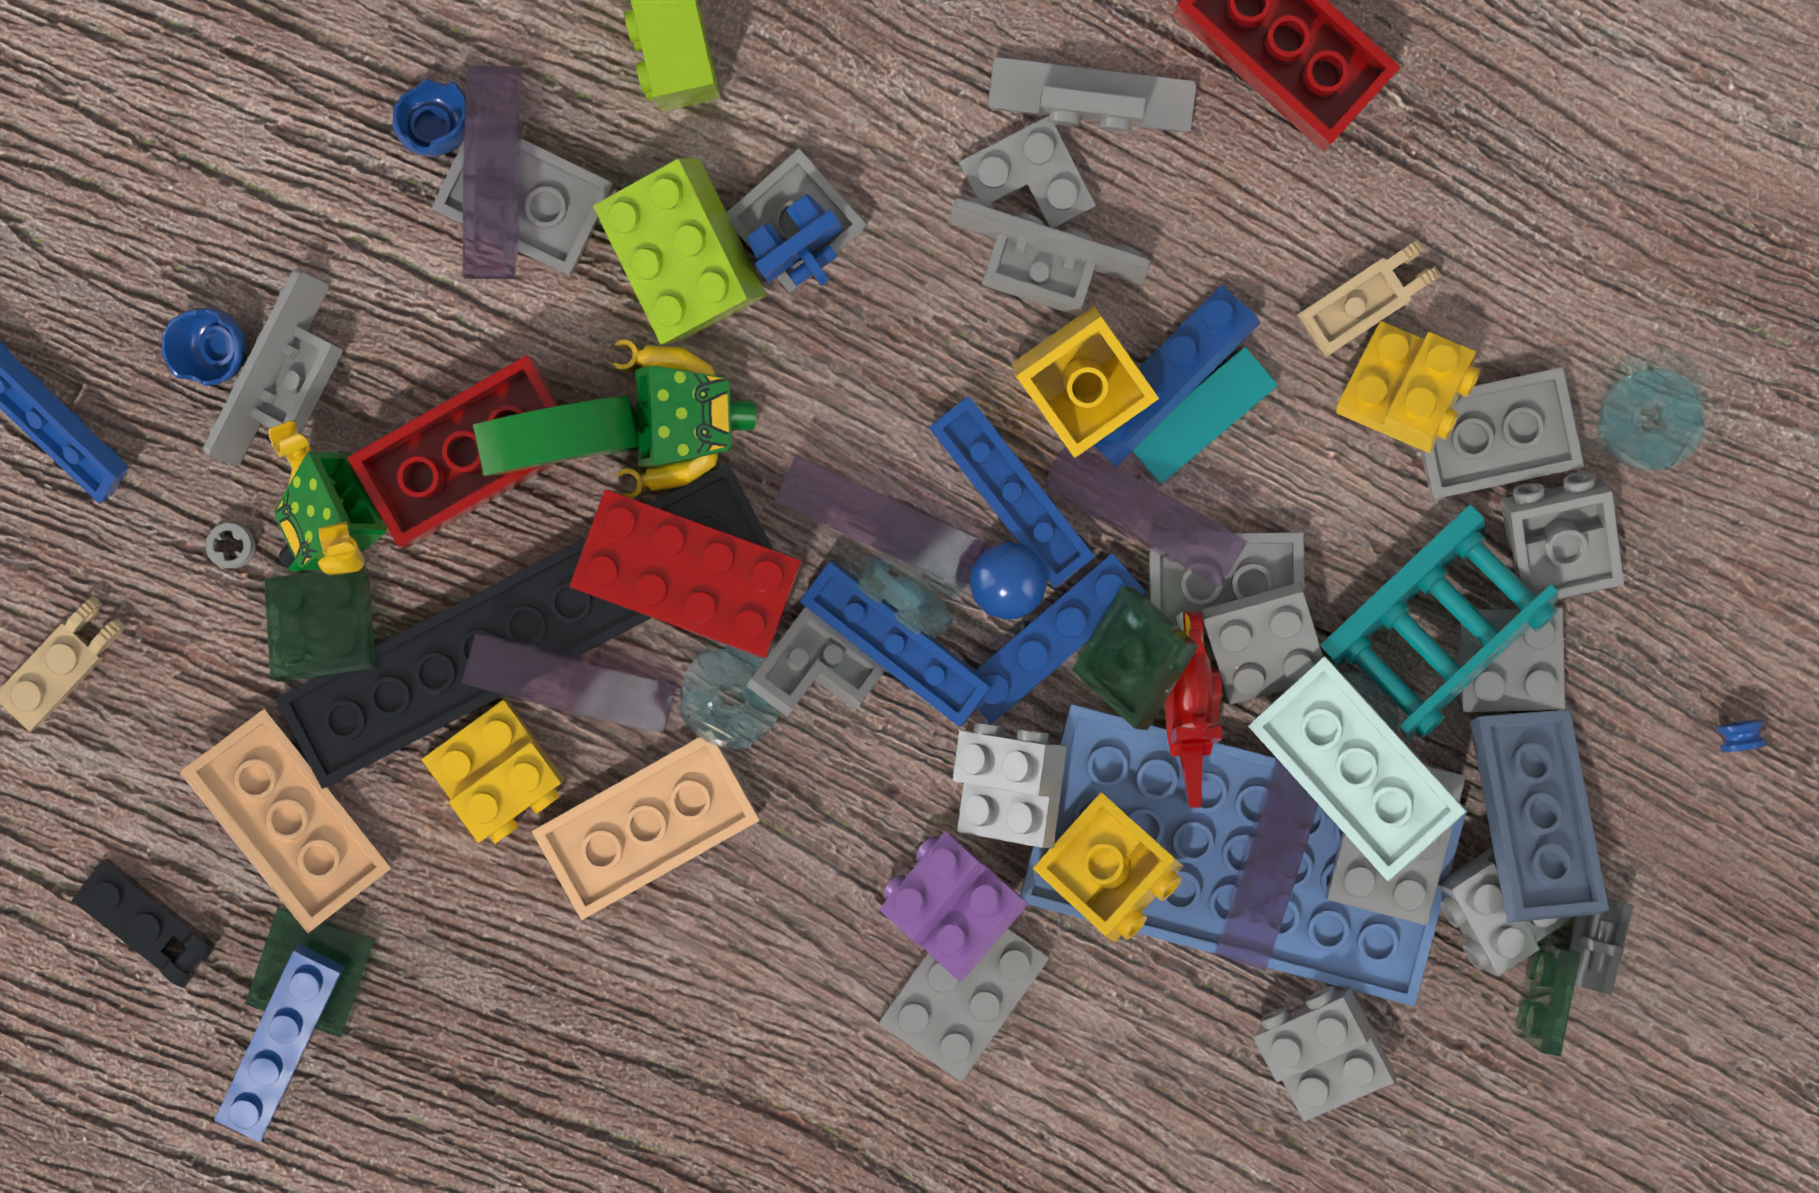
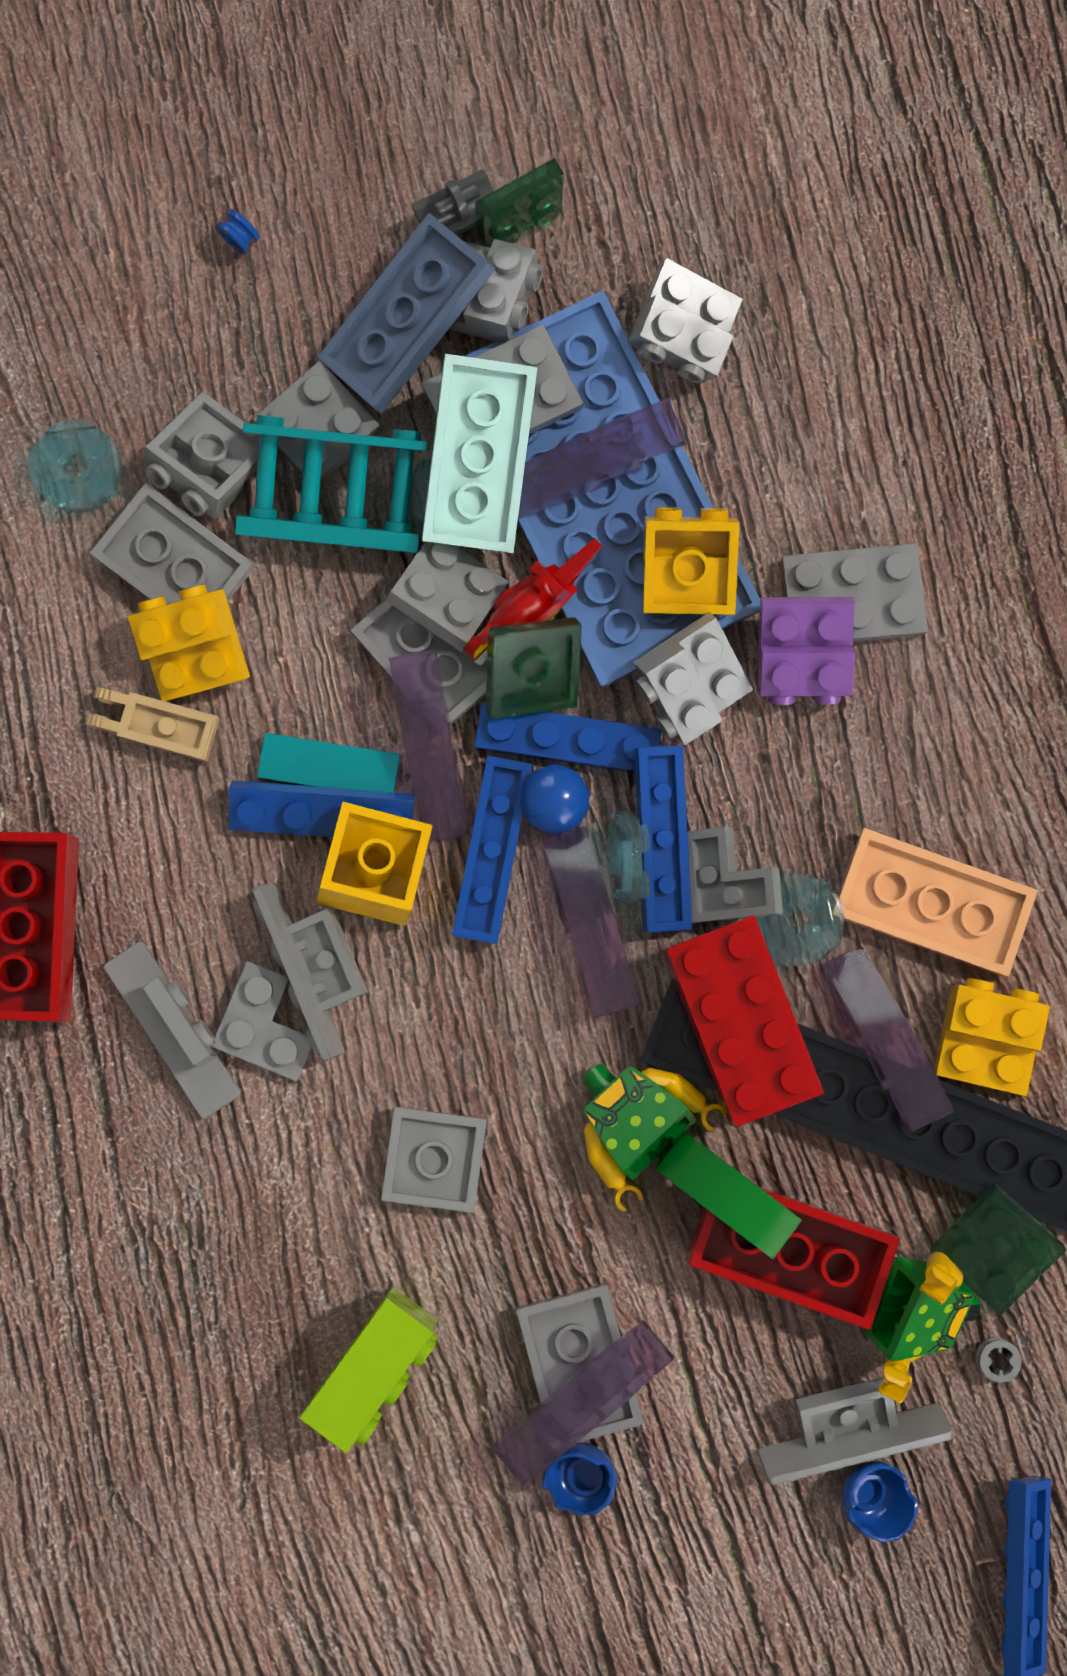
camera: 135 degrees left, 5 degrees down
lime brick [593,158,767,345] -> none
blue hips [747,194,843,287] -> none

